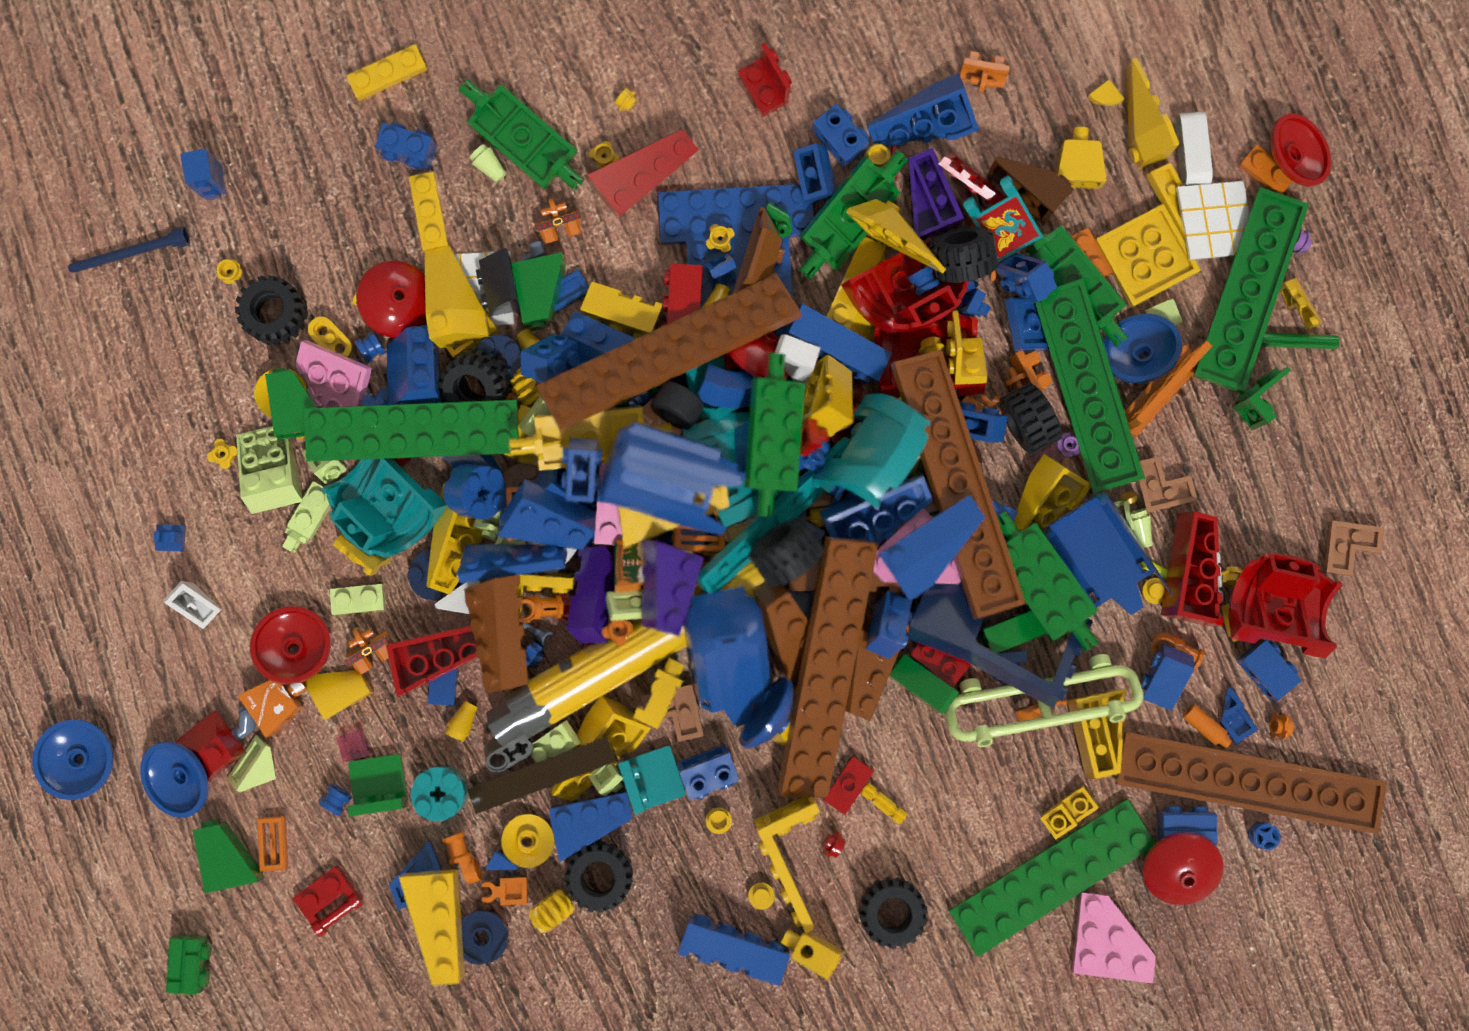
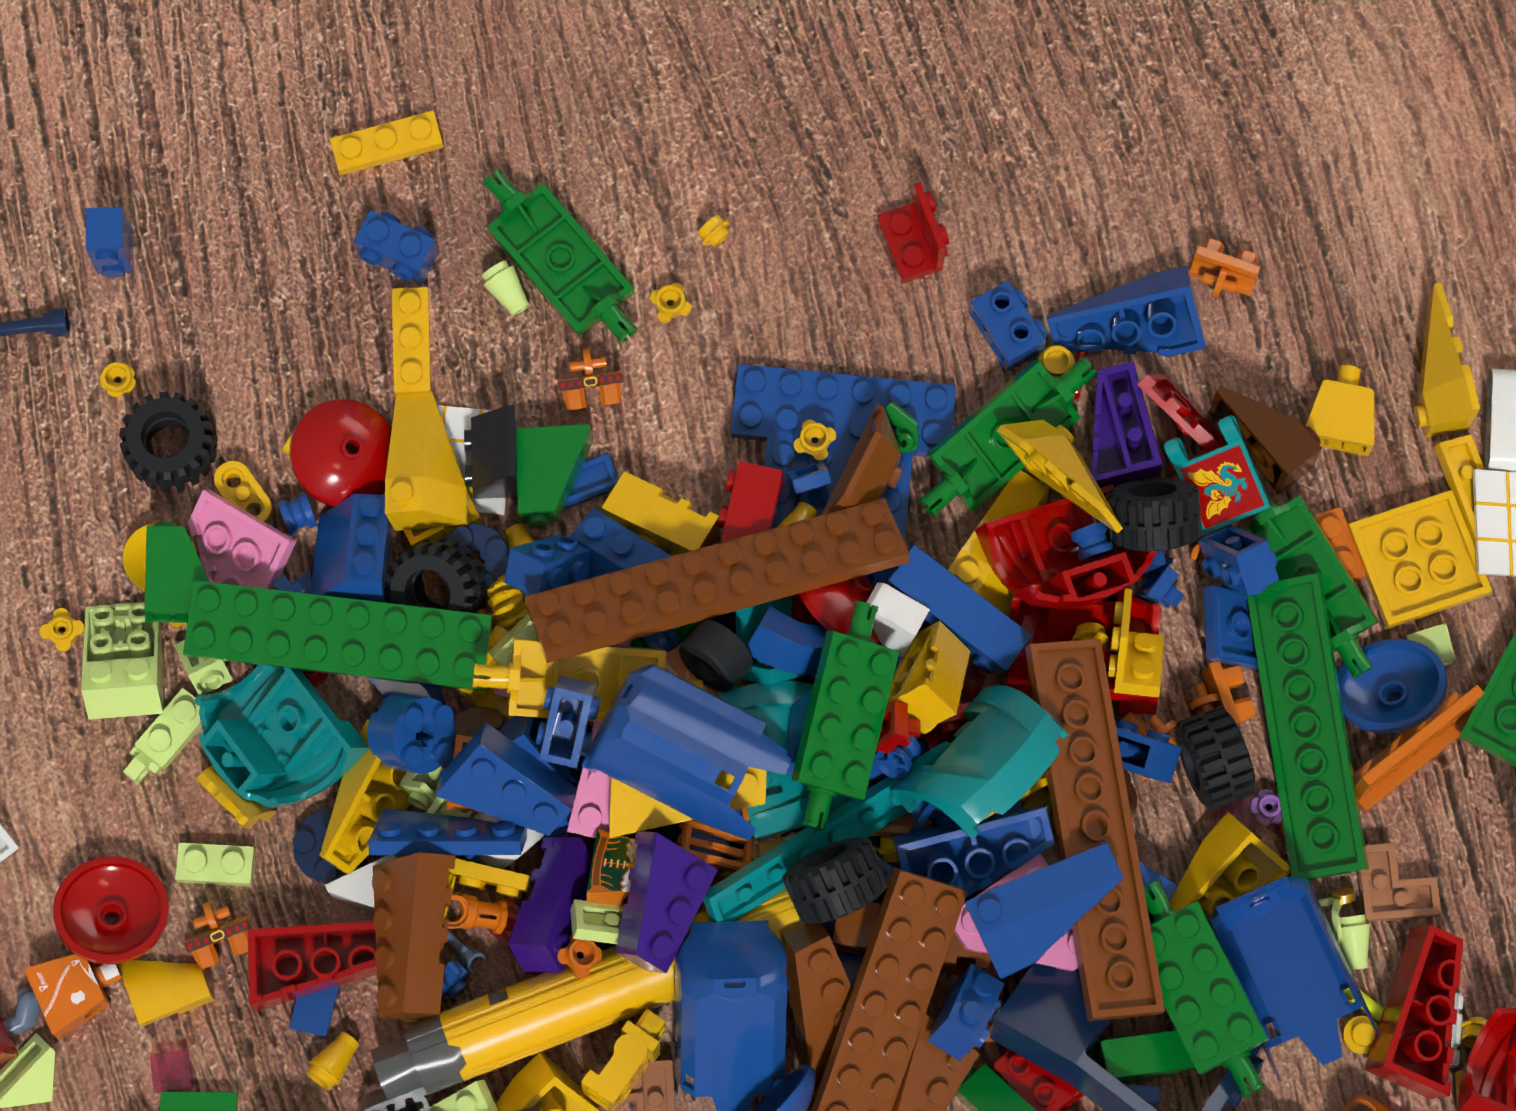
camera: 10 degrees right, 10 degrees down
sand blue hand [516,241,546,262] -> none
red wedge [583,129,699,216] -> none
blue brick [793,143,836,204] -> none
yellow tile [1087,80,1125,106] -> none

